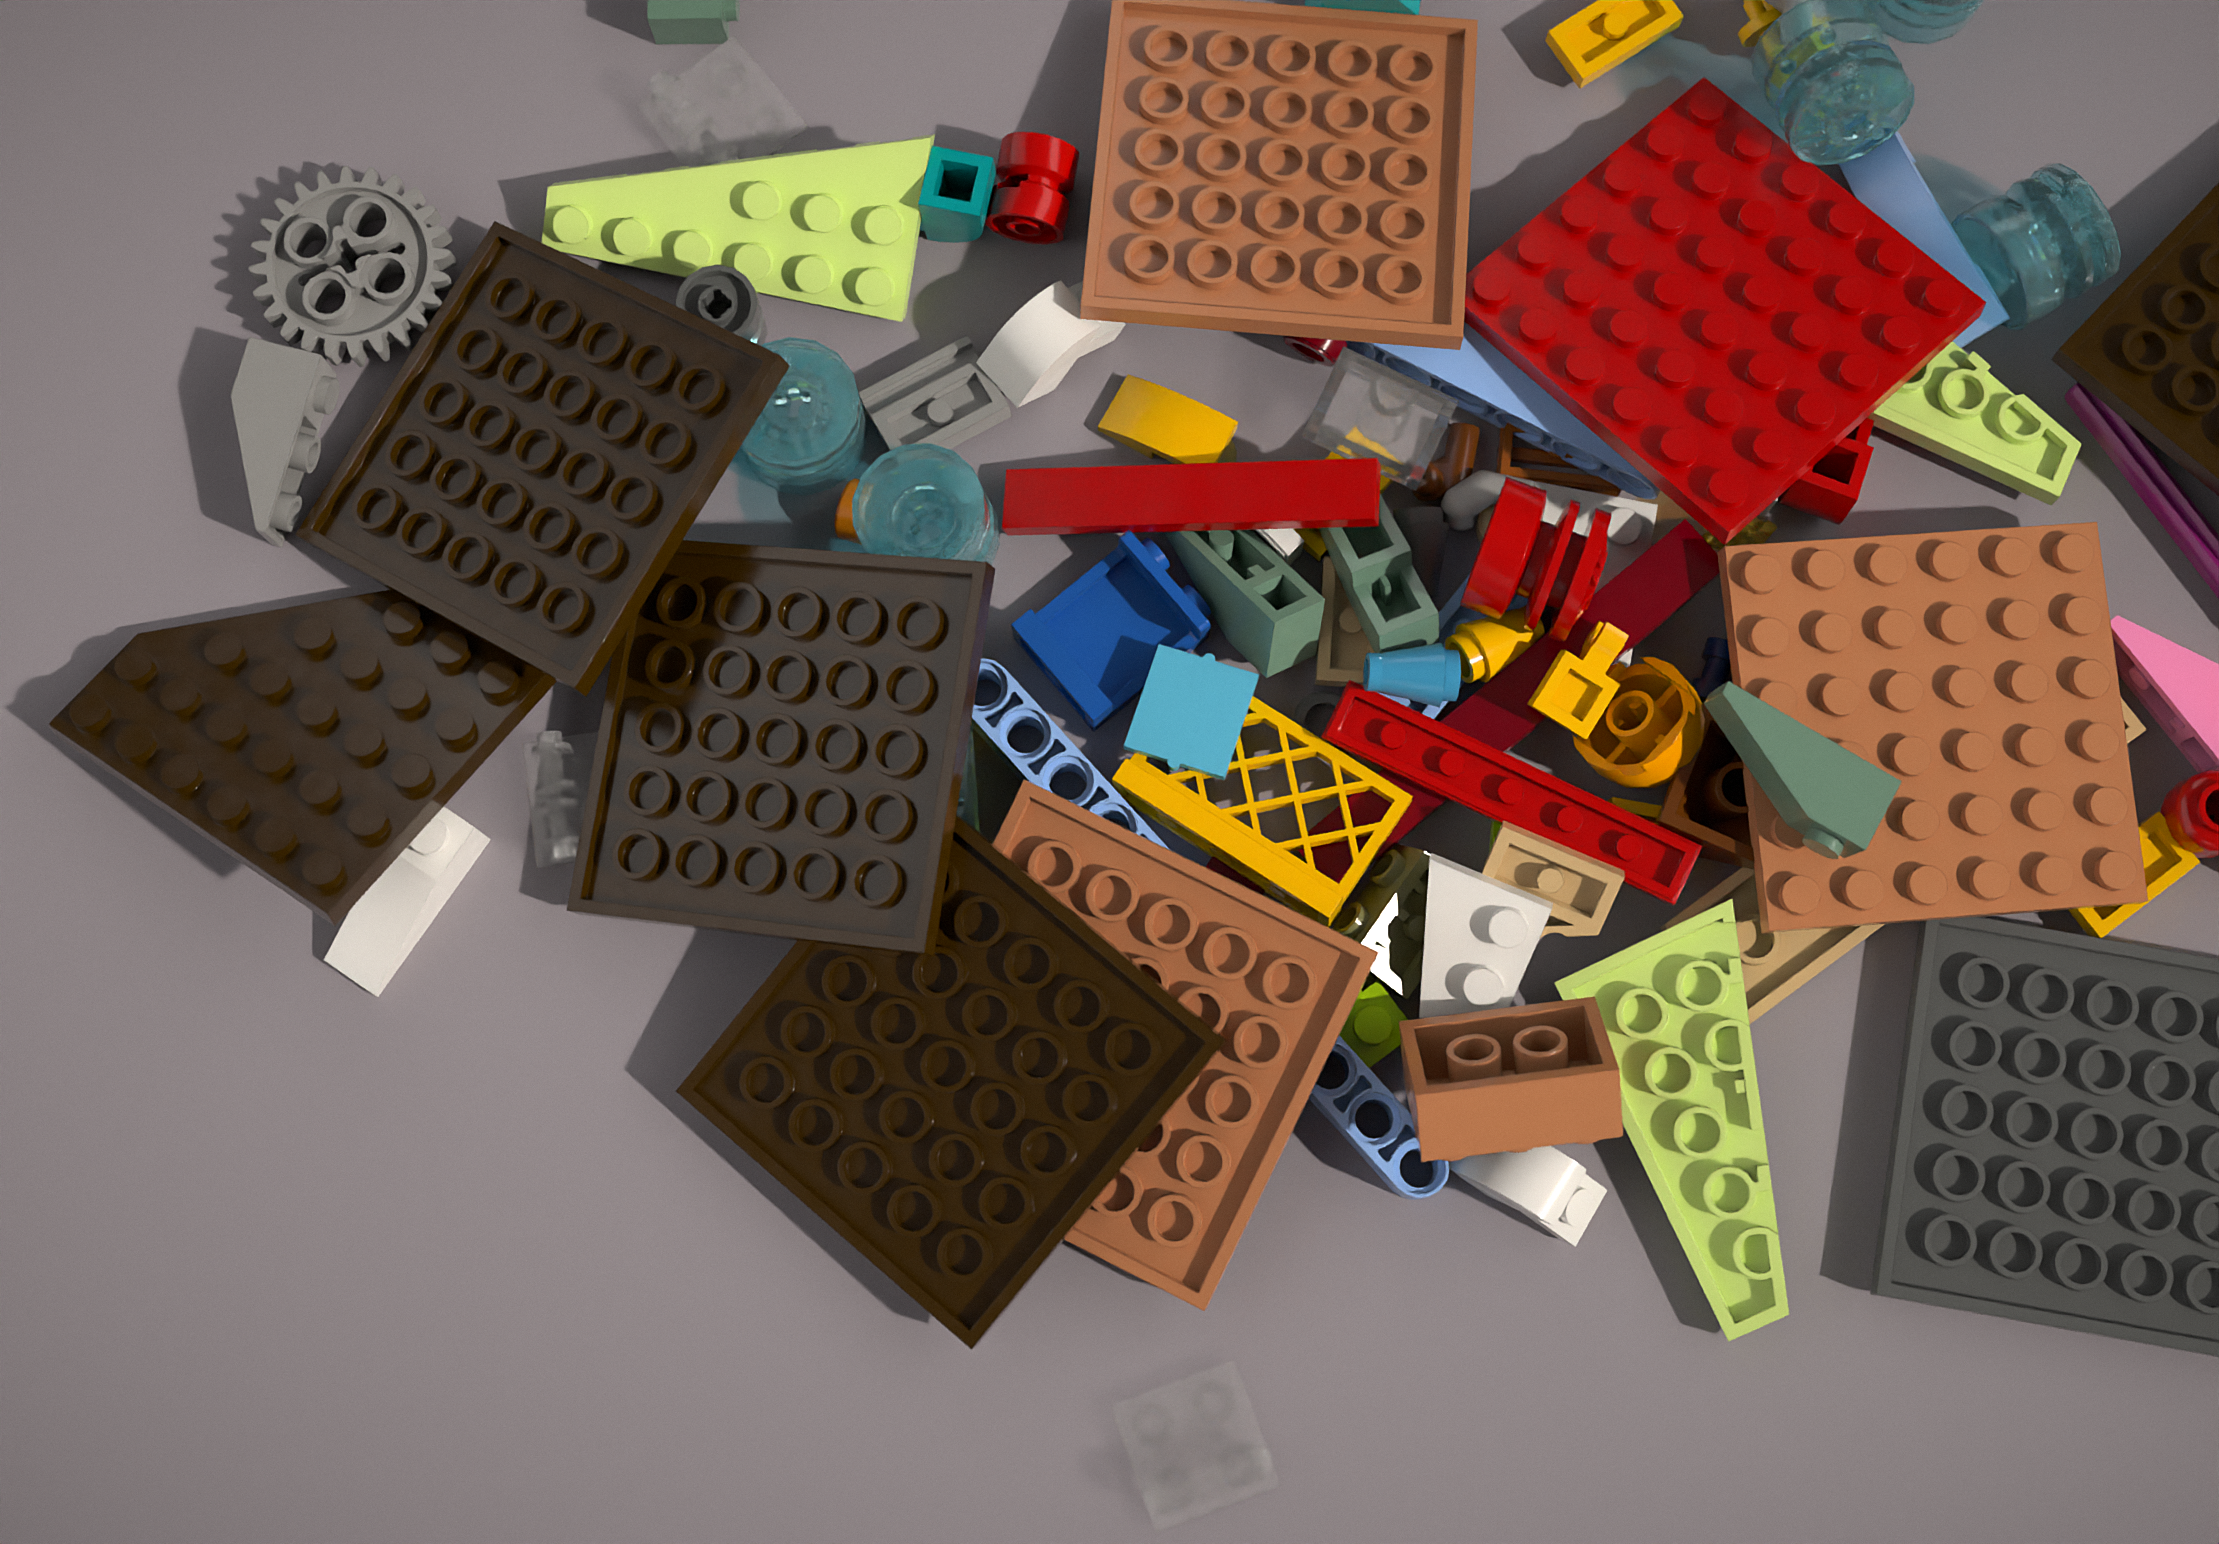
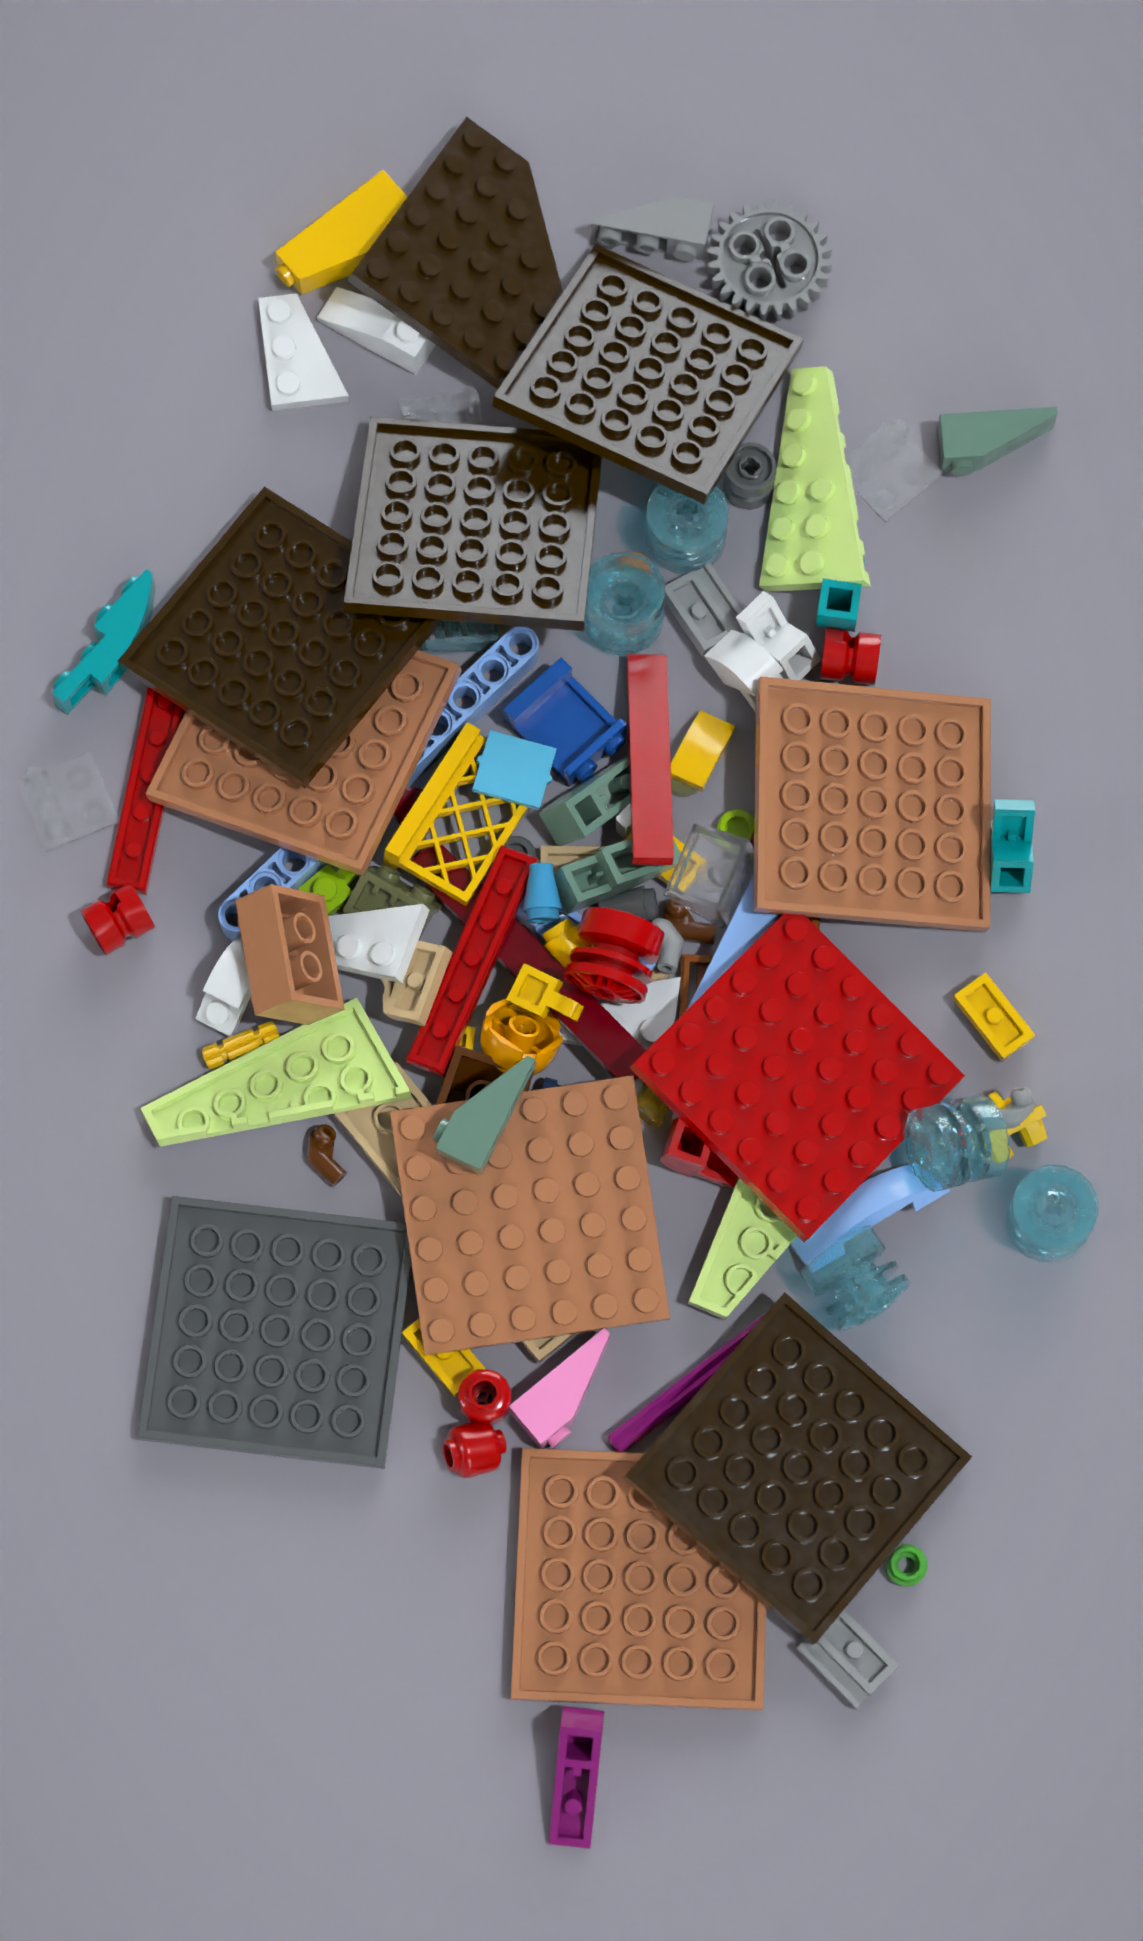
camera: 85 degrees right, 5 degrees down
none -> teal slope [52,569,156,715]
none -> red wheel [80,883,155,955]
none -> red tile [106,687,185,895]
none -> yellow axle [202,1021,280,1069]
none -> white wing [258,293,349,411]
none -> yellow slope [275,170,407,295]
none -> reddish brown arm [307,1124,347,1187]
none -> lime tile [717,809,754,851]
none -> white brick [736,591,821,680]

